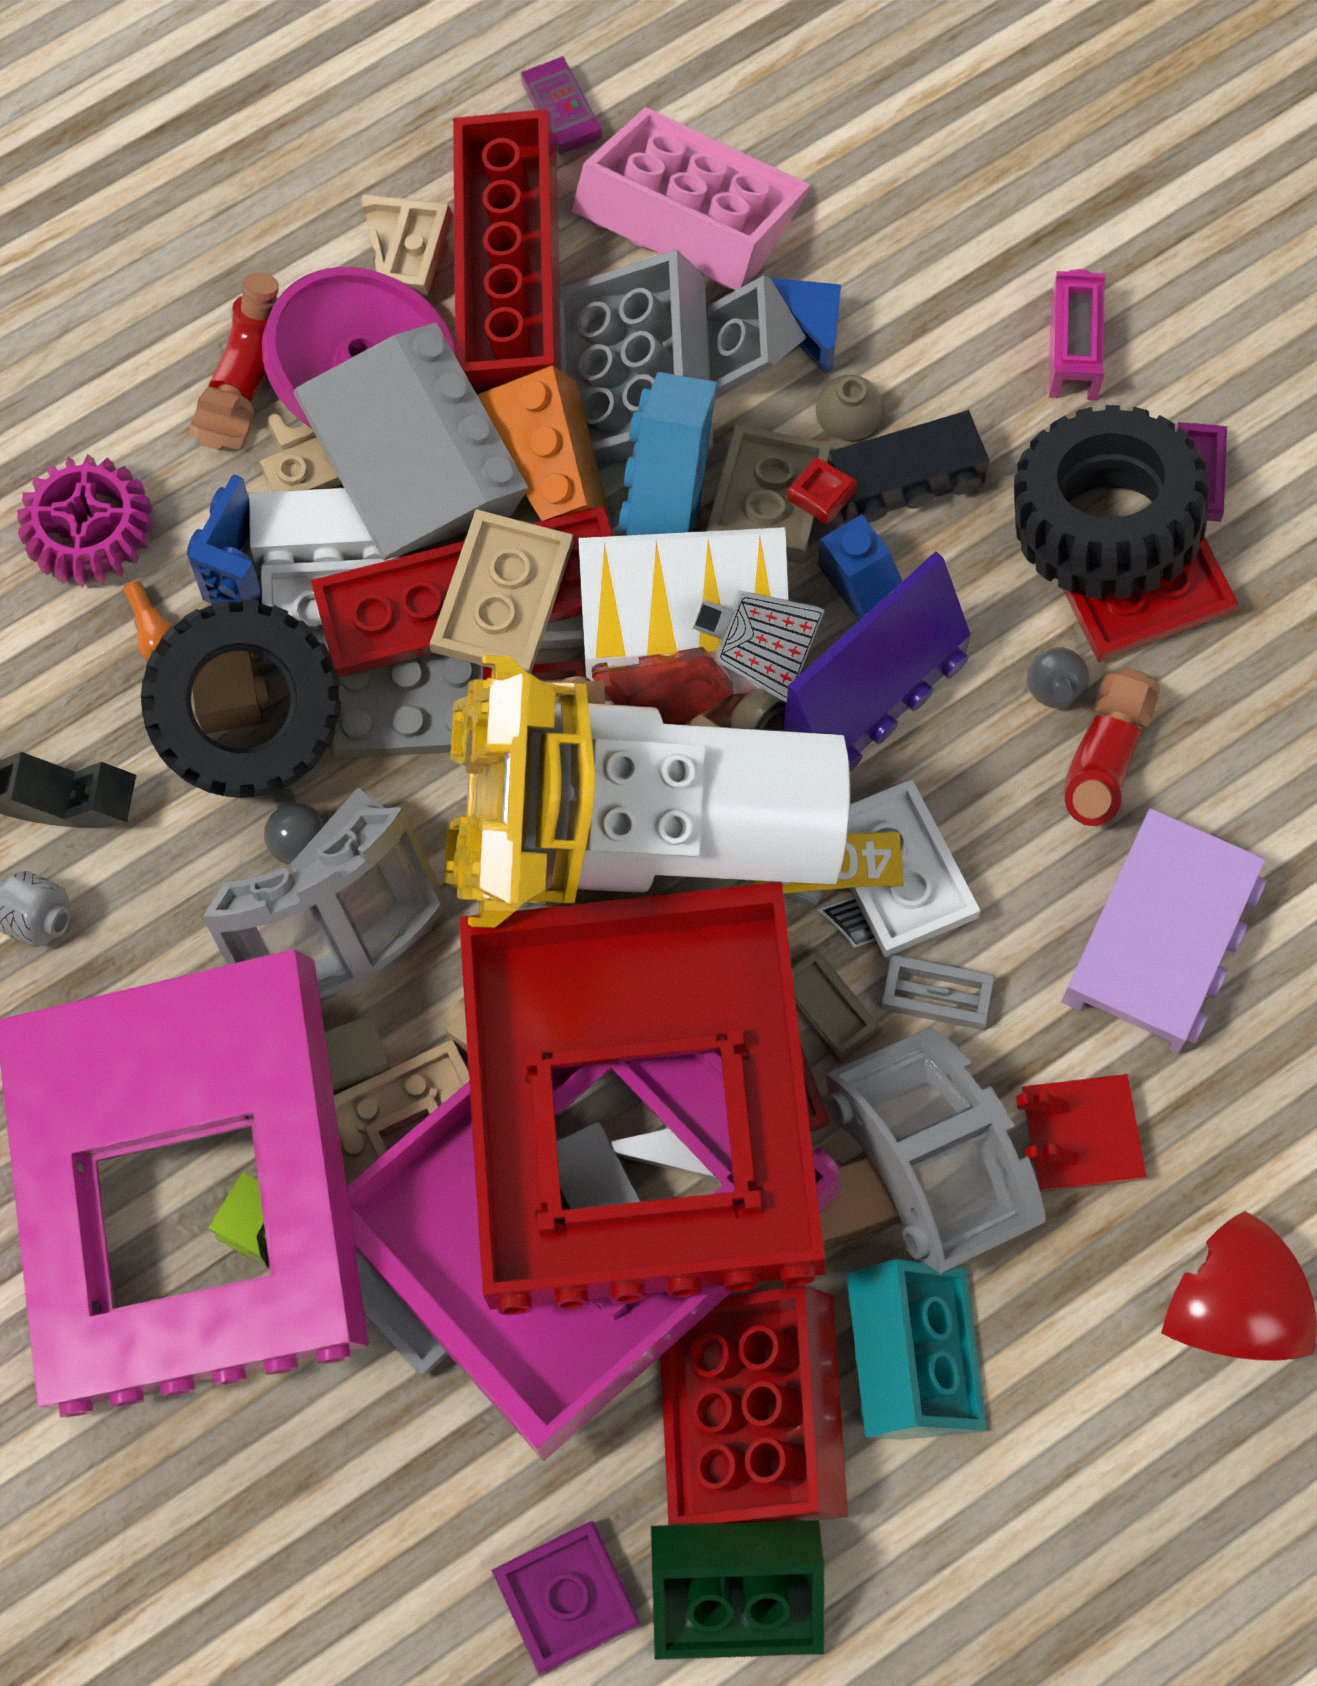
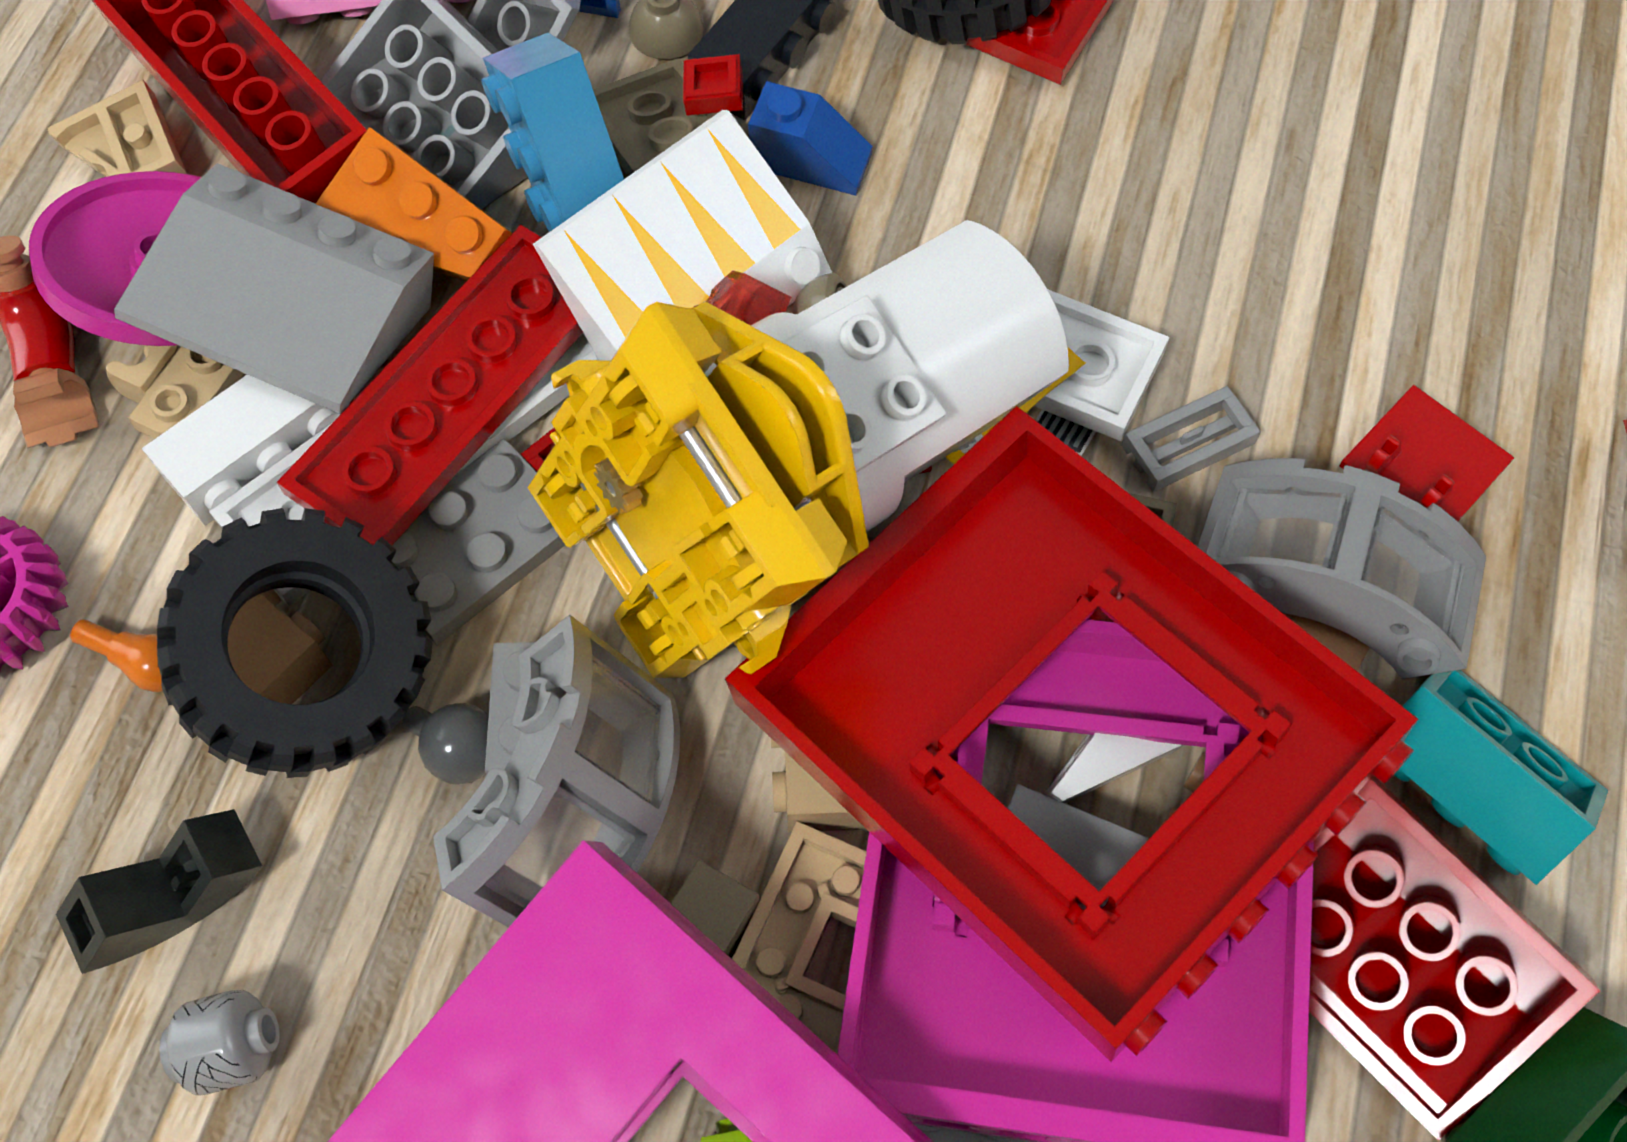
camera: 40 degrees left, 5 degrees down
blue bracket [187,474,262,604] -> none
tan plate [430,509,574,674] -> none
light grey torso [692,590,824,702] -> none
dark purple slope [783,551,971,772] -> none
dark grey piece [1027,647,1089,708] -> none
lavender panel [1061,808,1267,1054] -> none
piece [1063,667,1160,826] -> none

